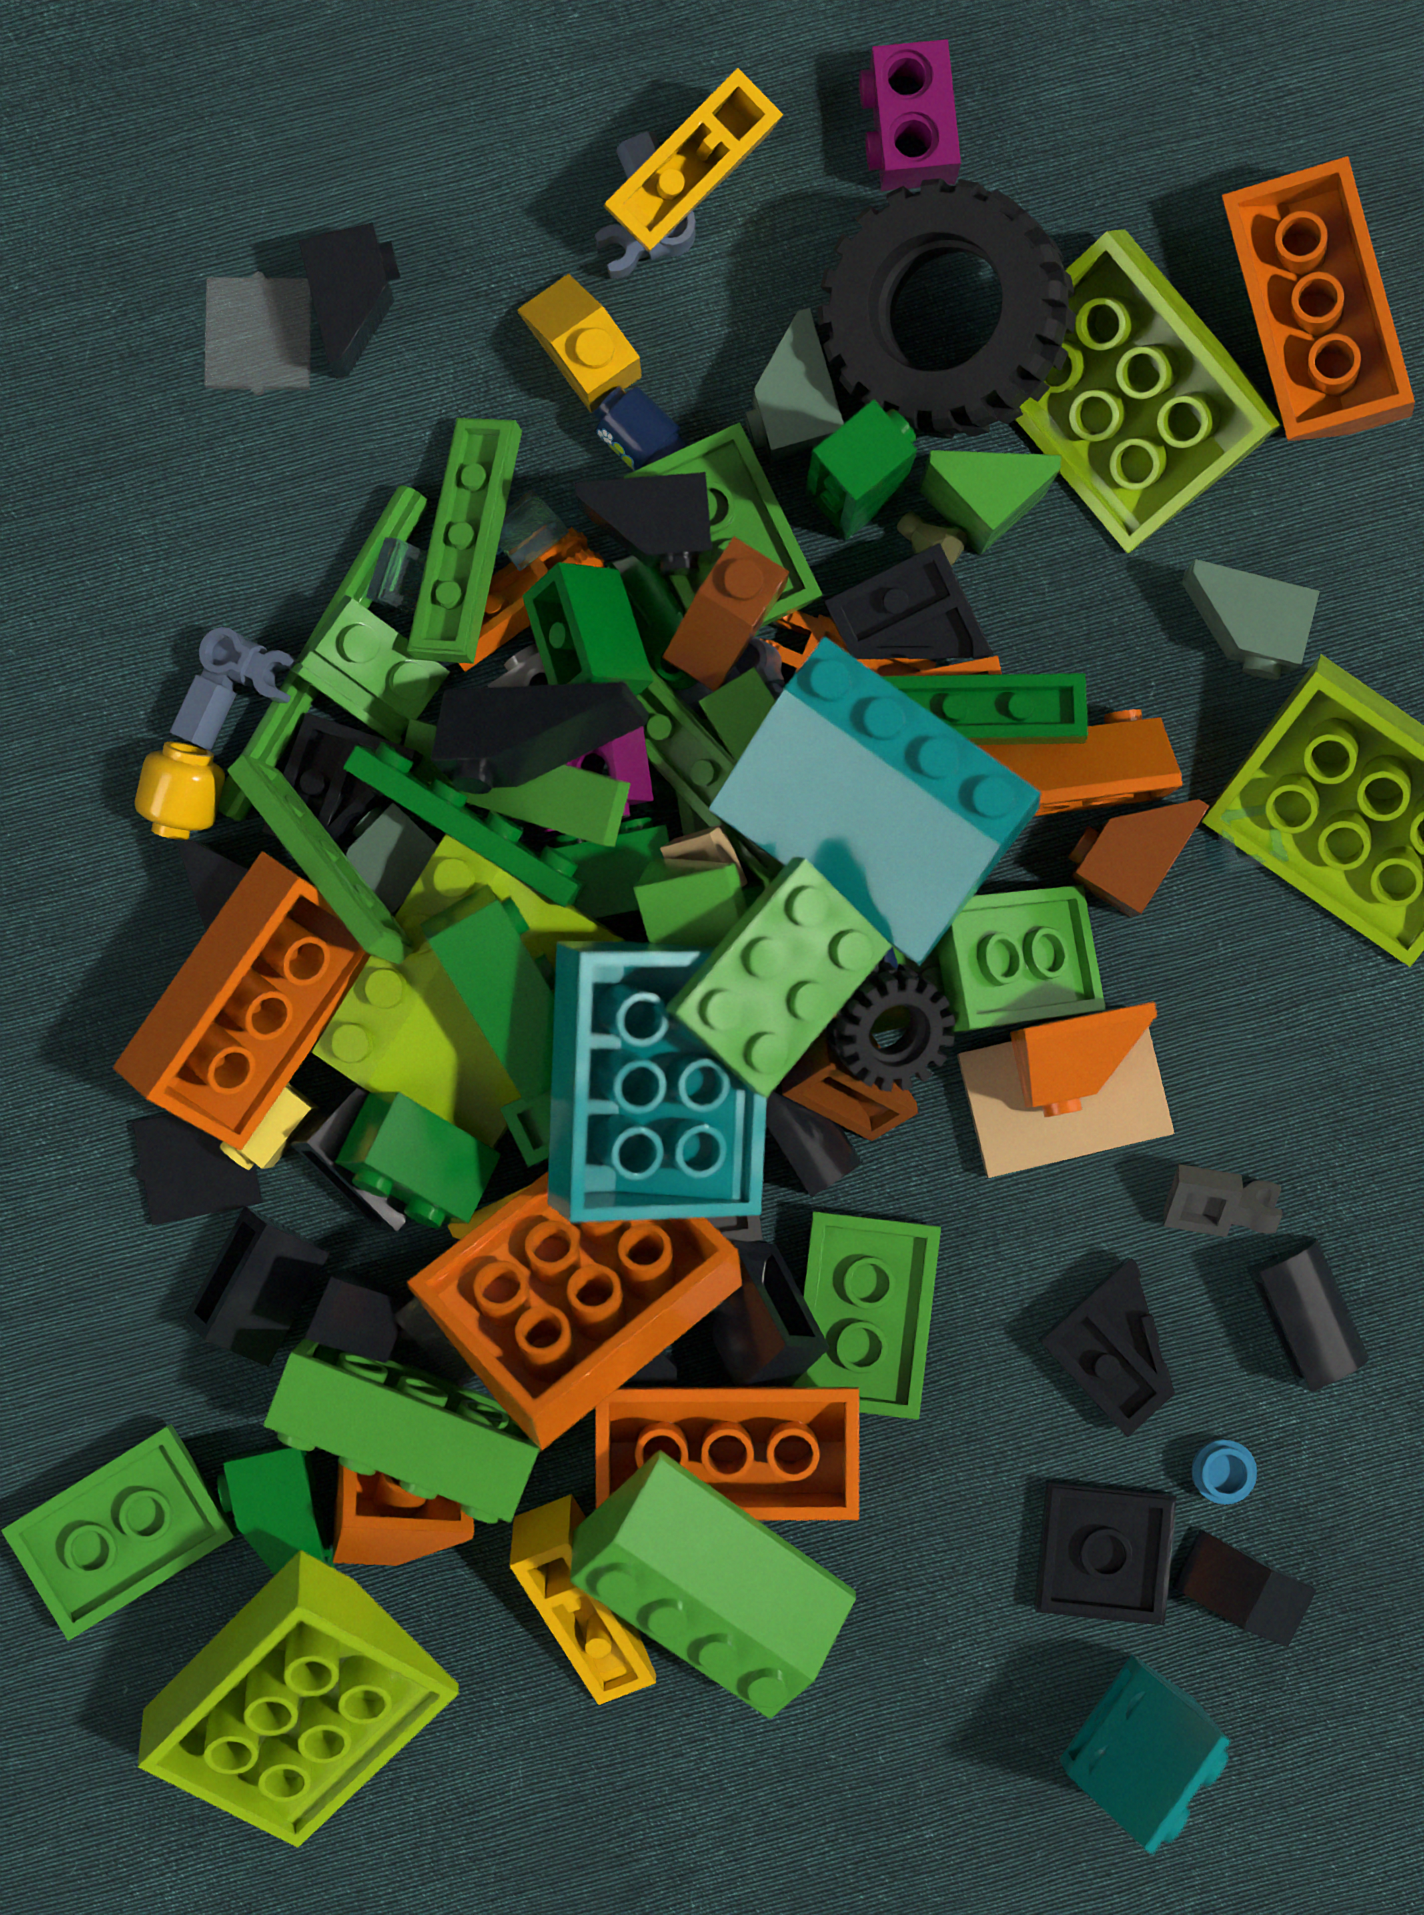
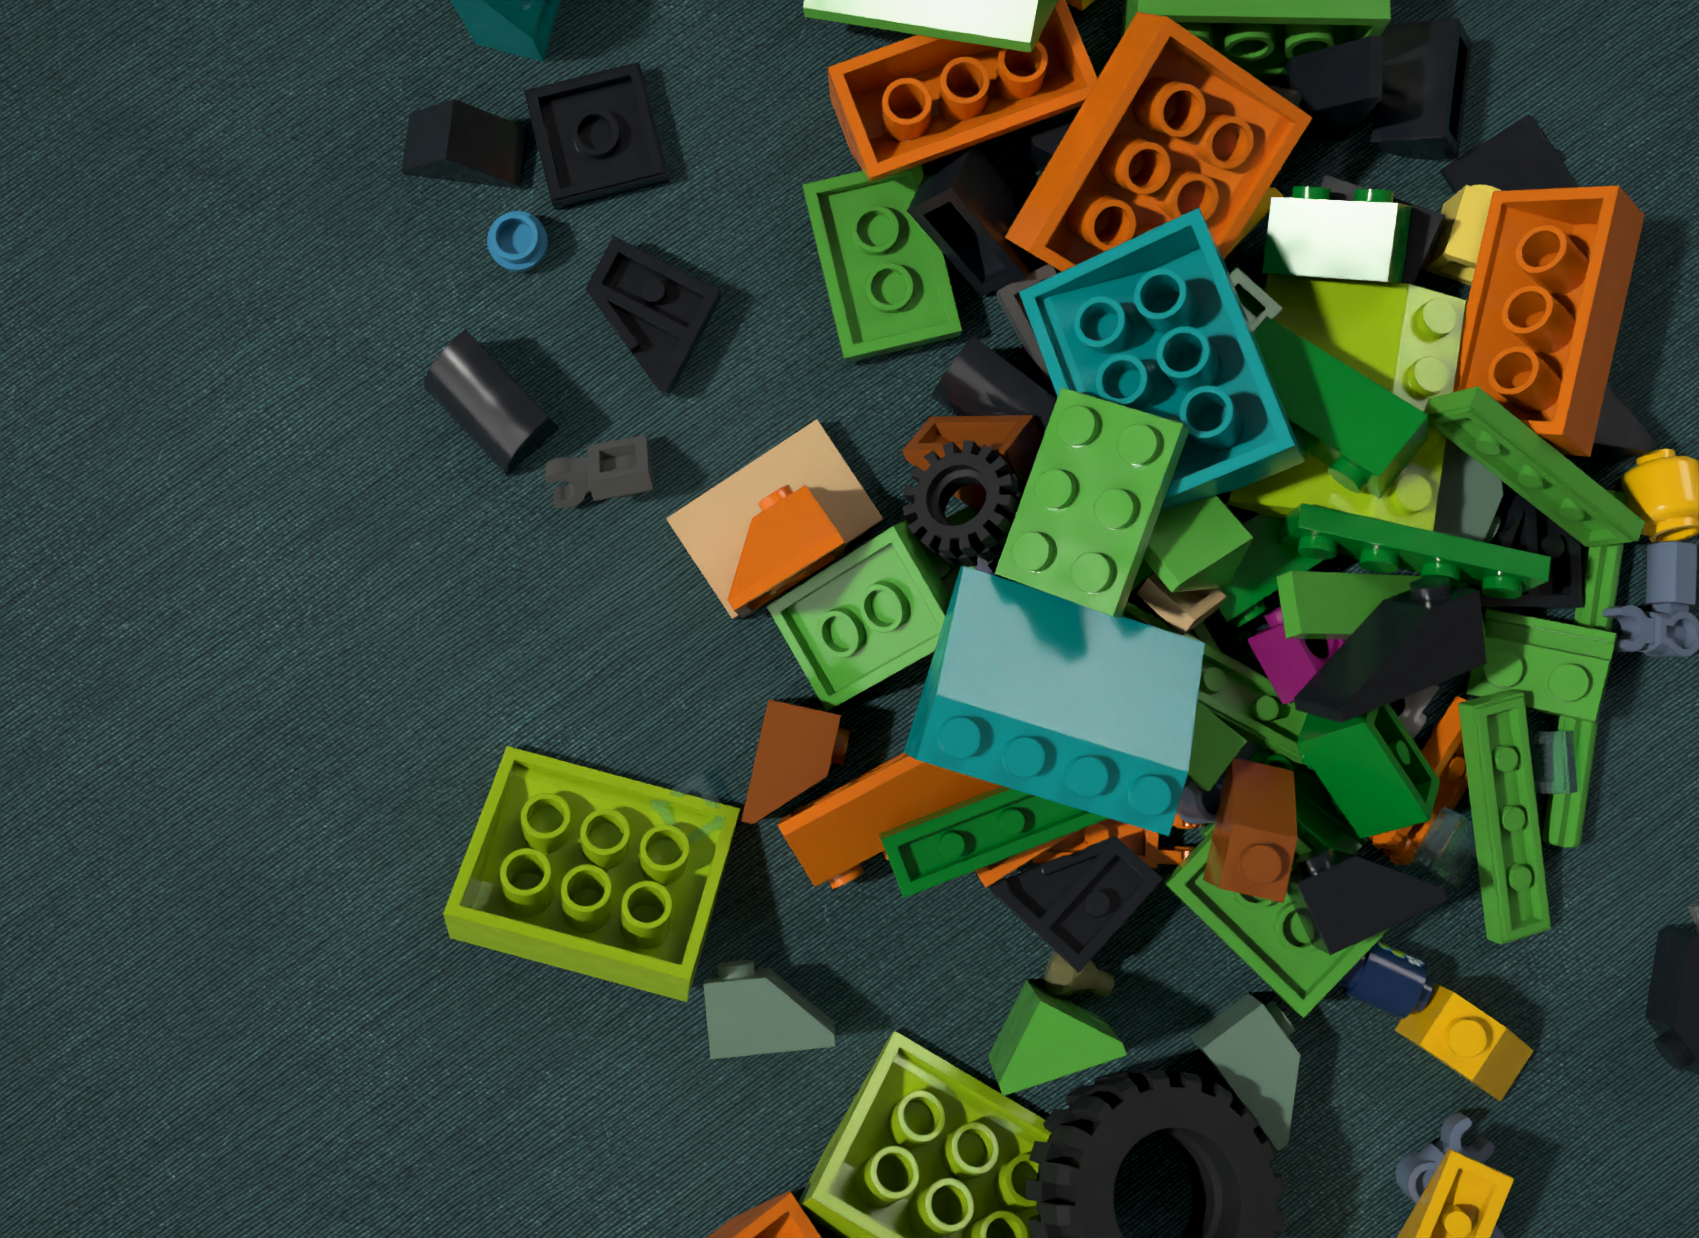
camera: 165 degrees right, 0 degrees up
green brick [805,400,917,541] -> none

